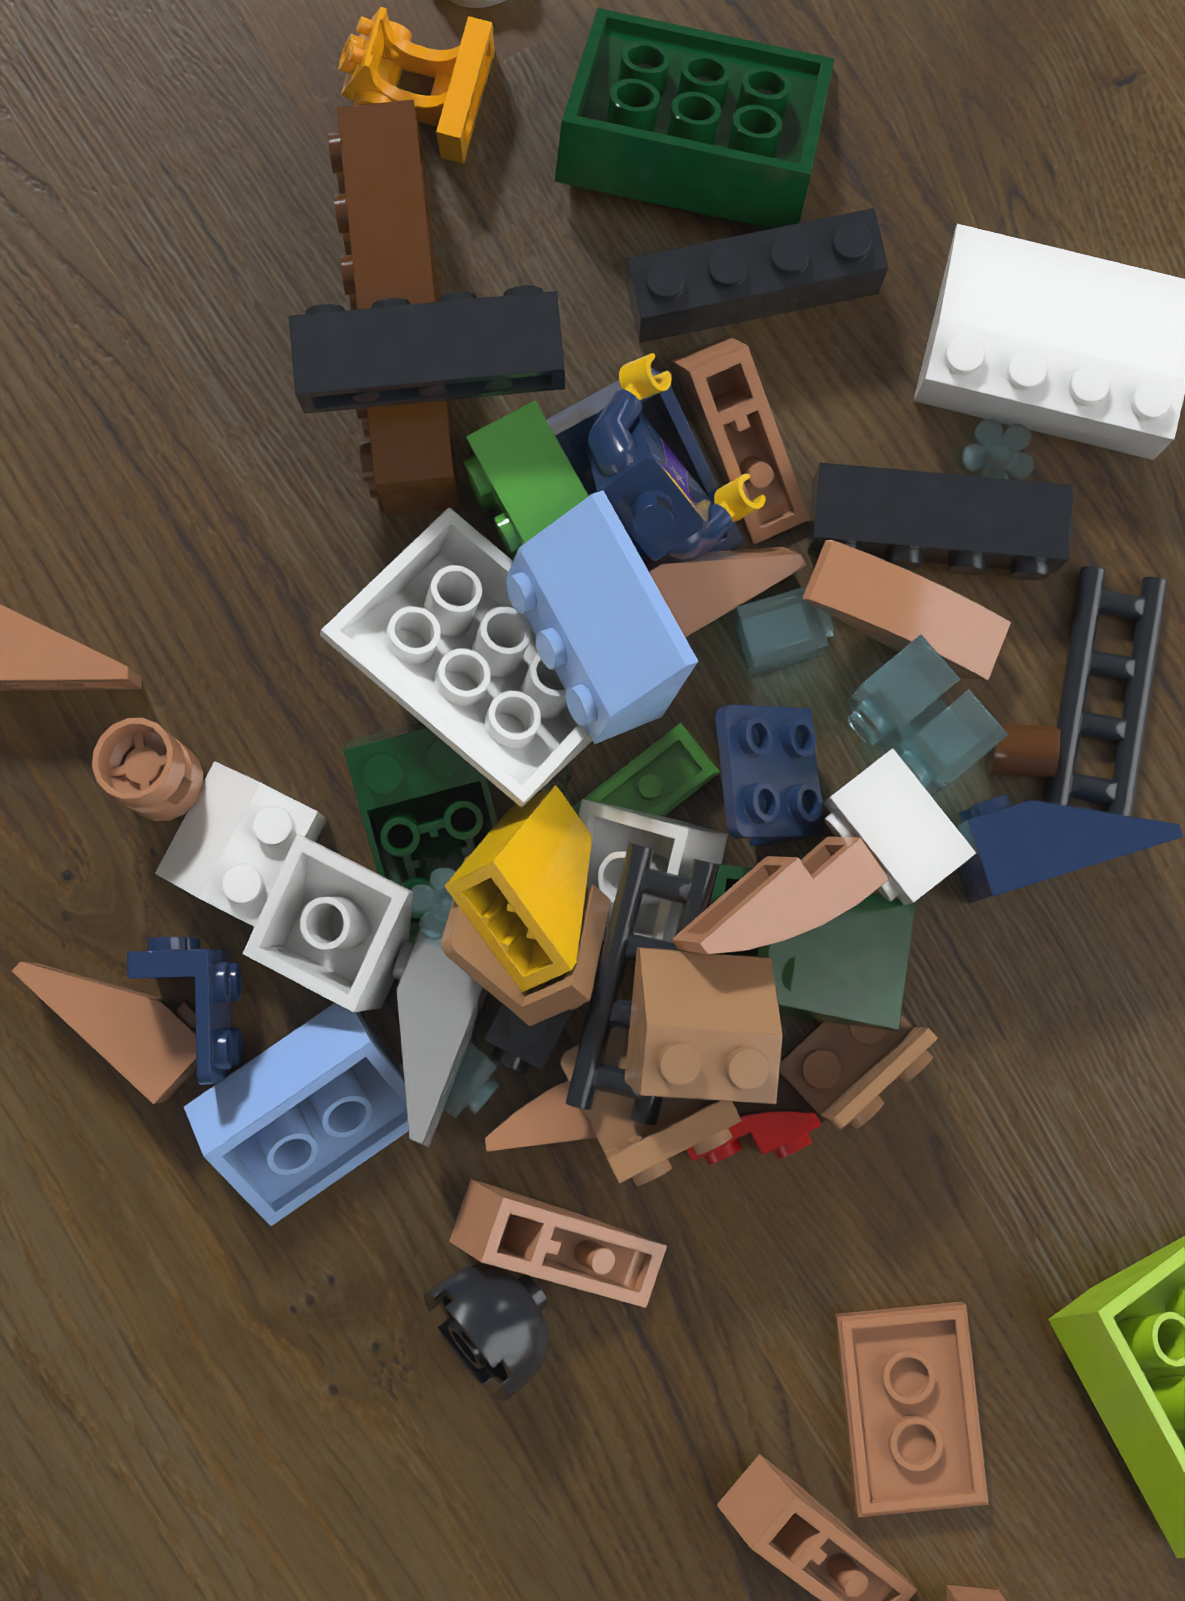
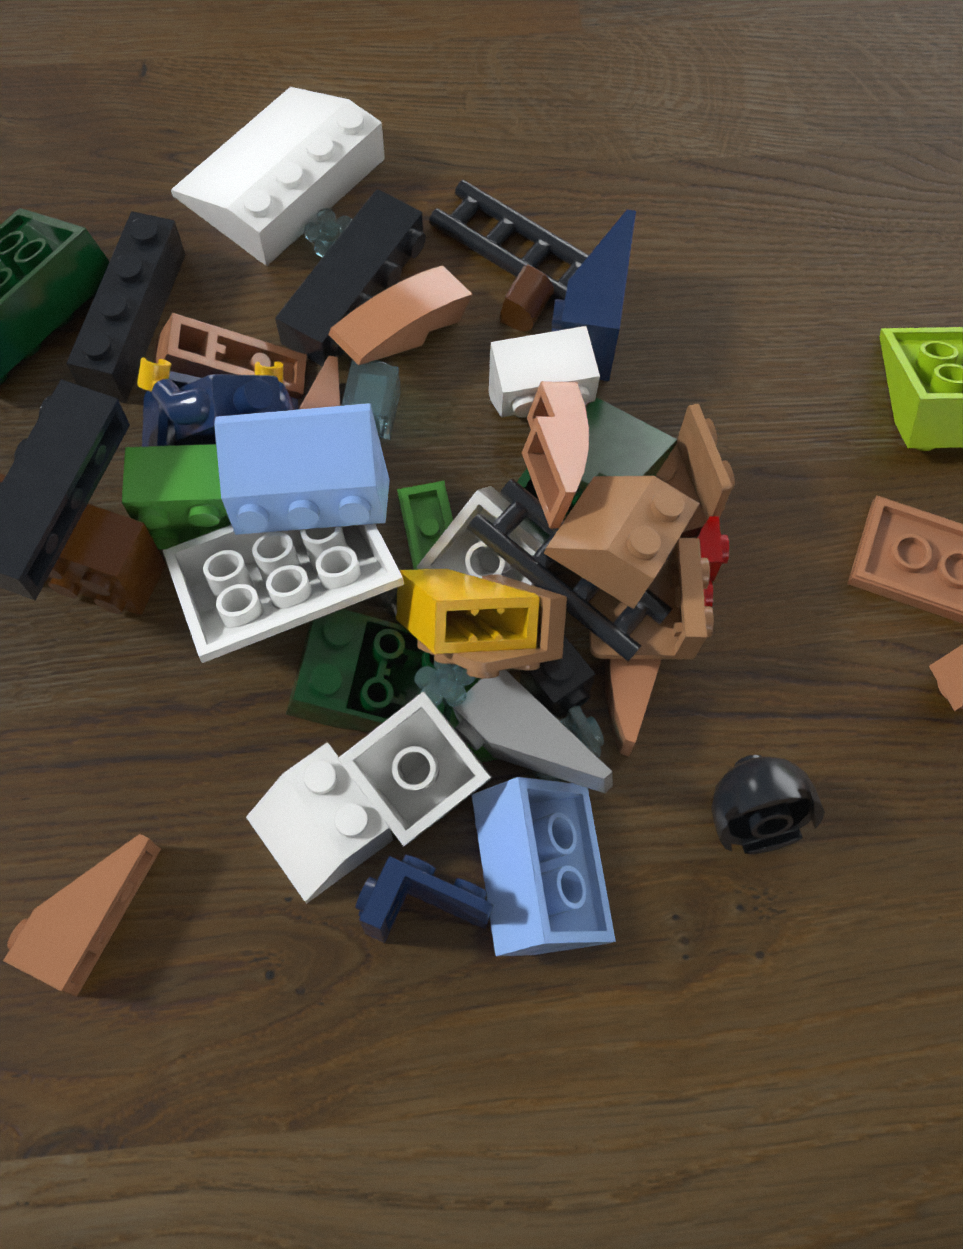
camera: 65 degrees left, 15 degrees down
nougat slope [12,962,197,1104] -> none
nougat wheel [92,718,203,821] -> none
nougat slope [449,1179,667,1308] -> none
dark blue bracket [716,705,825,846] -> none
clear light blue piece [845,634,1008,796] -> none

